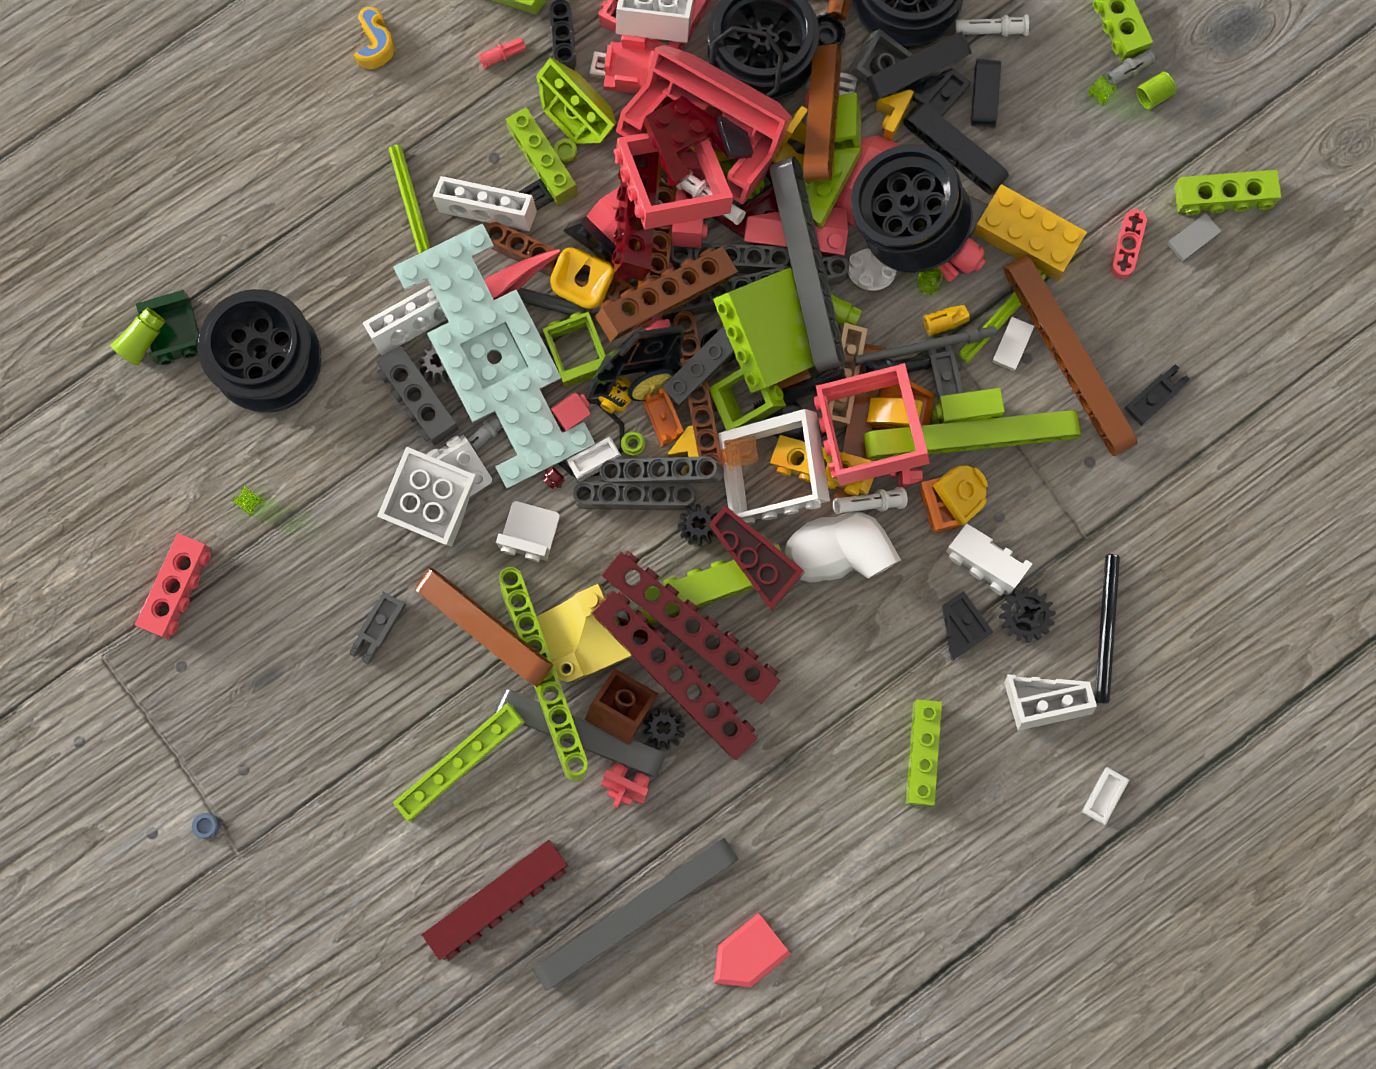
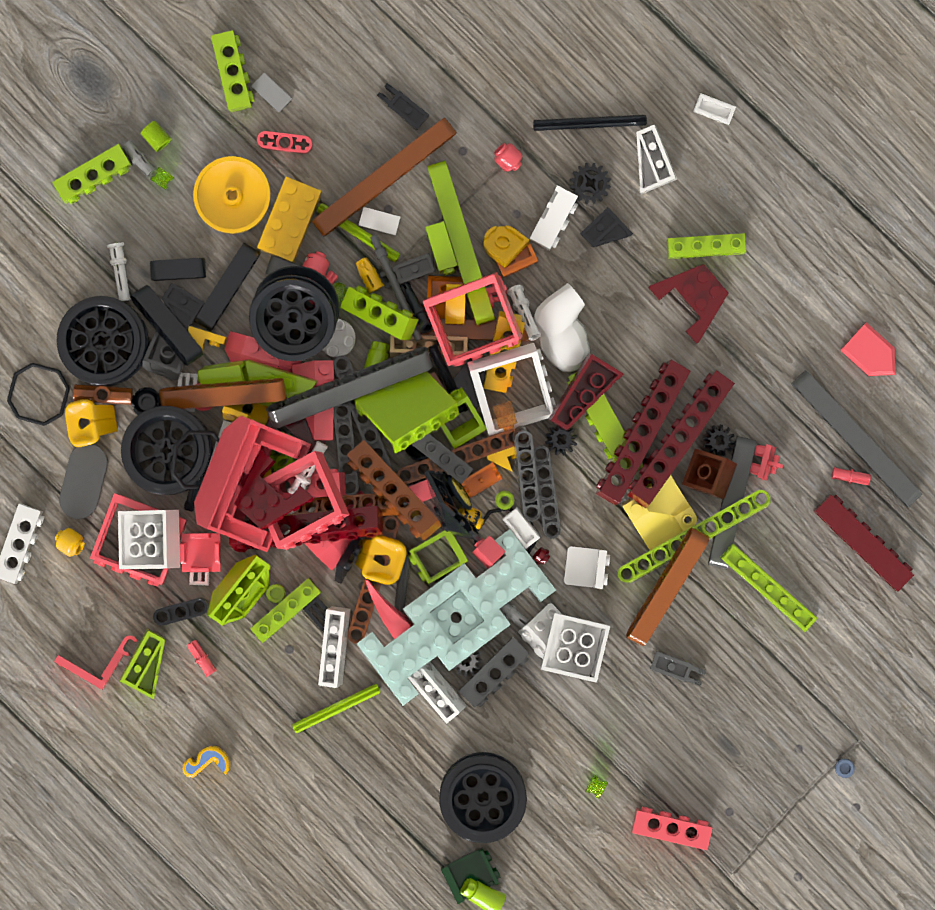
camera: 100 degrees left, 10 degrees up
black tile [717,115,754,159] -> none
none -> yellow dish [193,156,271,234]
none -> lime brick [340,285,419,341]
none -> coral head [494,143,523,172]
none -> dark red wing [648,264,729,344]
none -> coral axle [832,467,871,485]

